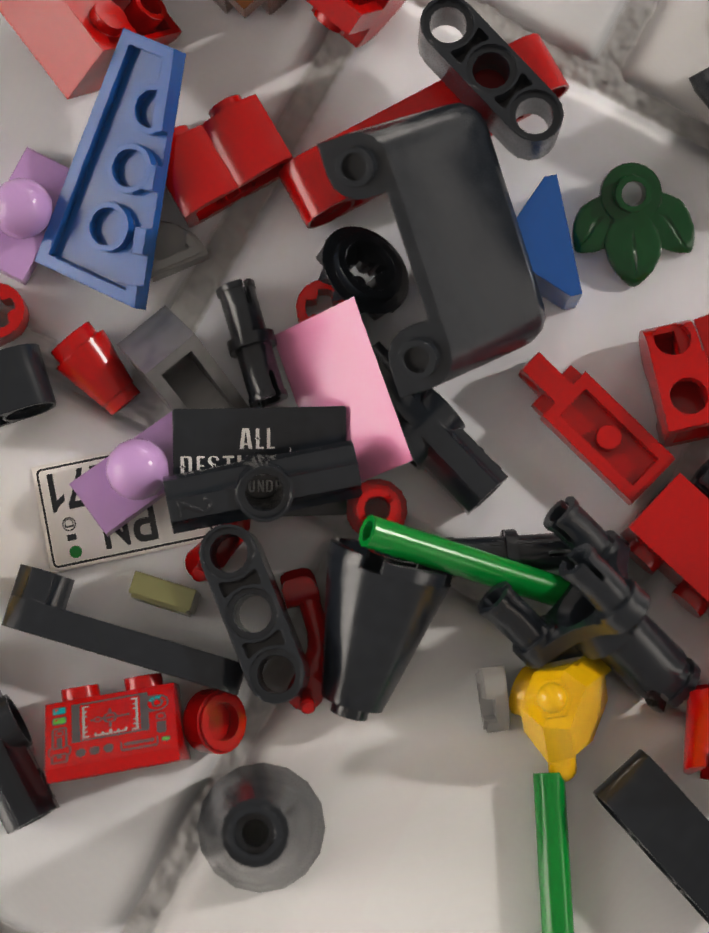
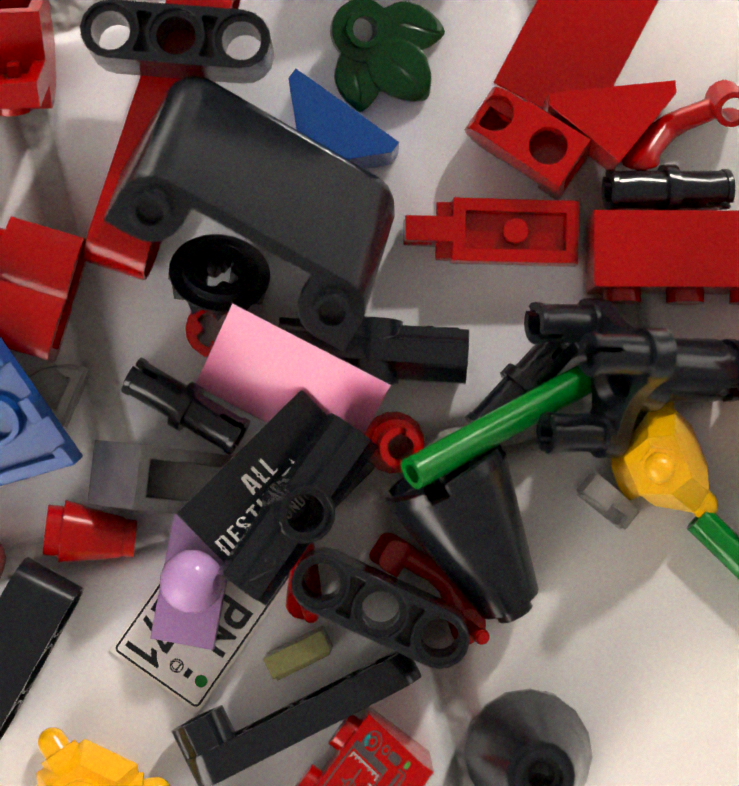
camera: 40 degrees left, 5 degrees up
red tile [183,689,246,754] -> none

